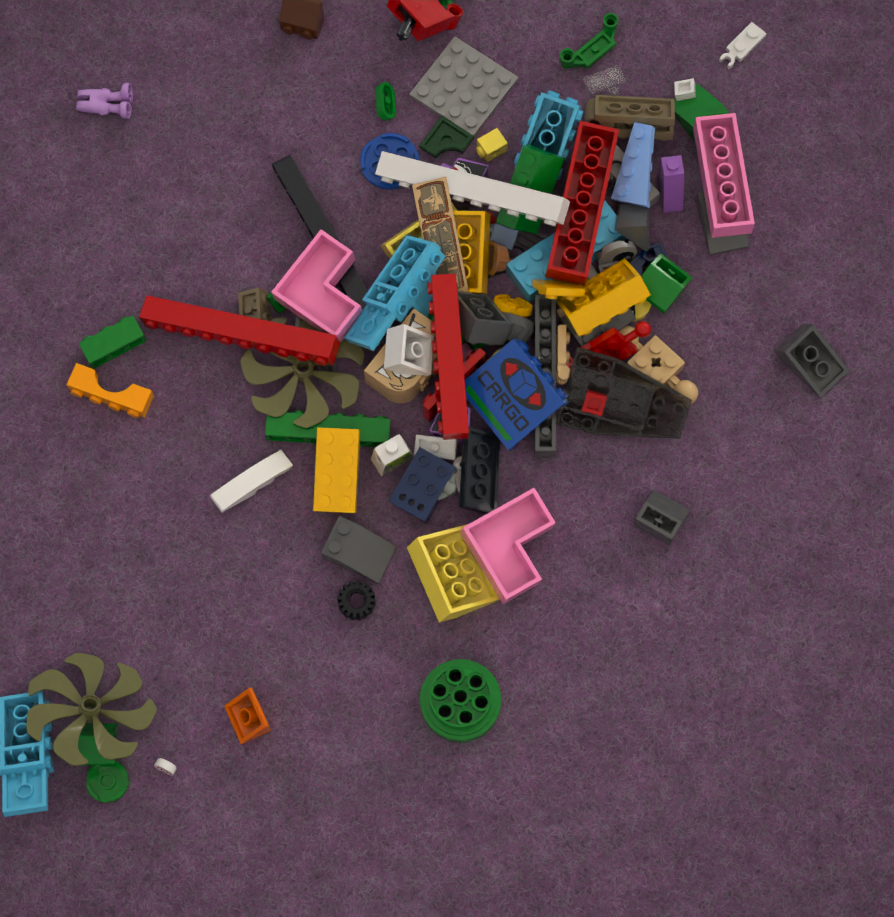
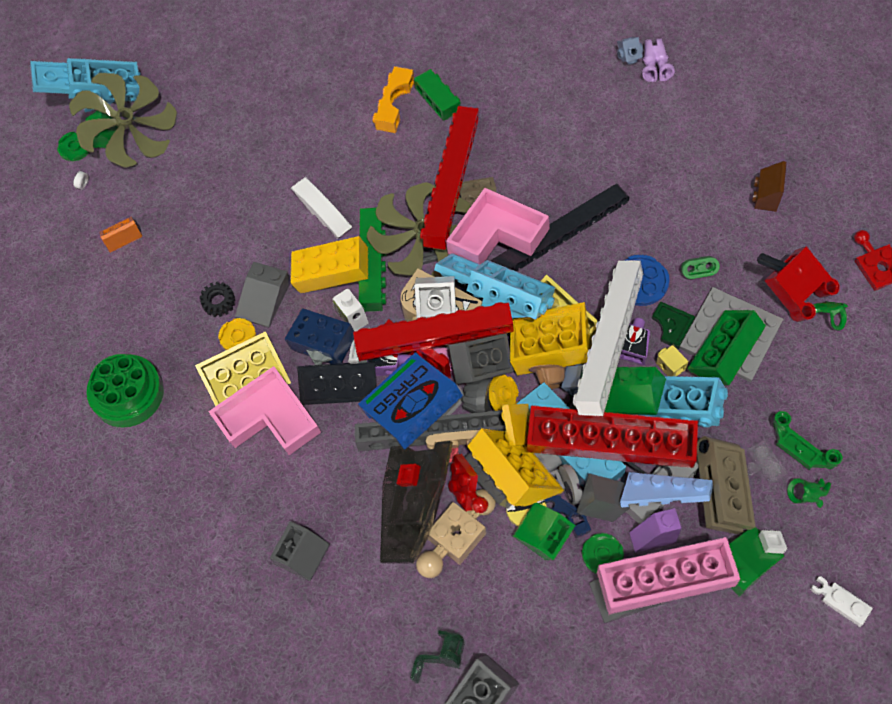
camera: 90 degrees right, 10 degrees down
sticker [412,177,469,292] -> none
none -> yellow tile [218,318,256,350]
none -> clear green piece [410,630,465,684]
none -> green tile [582,533,624,574]
none -> sand blue brick [617,37,643,64]
none -> green slope [687,310,766,386]
none -> green piece [787,478,831,508]

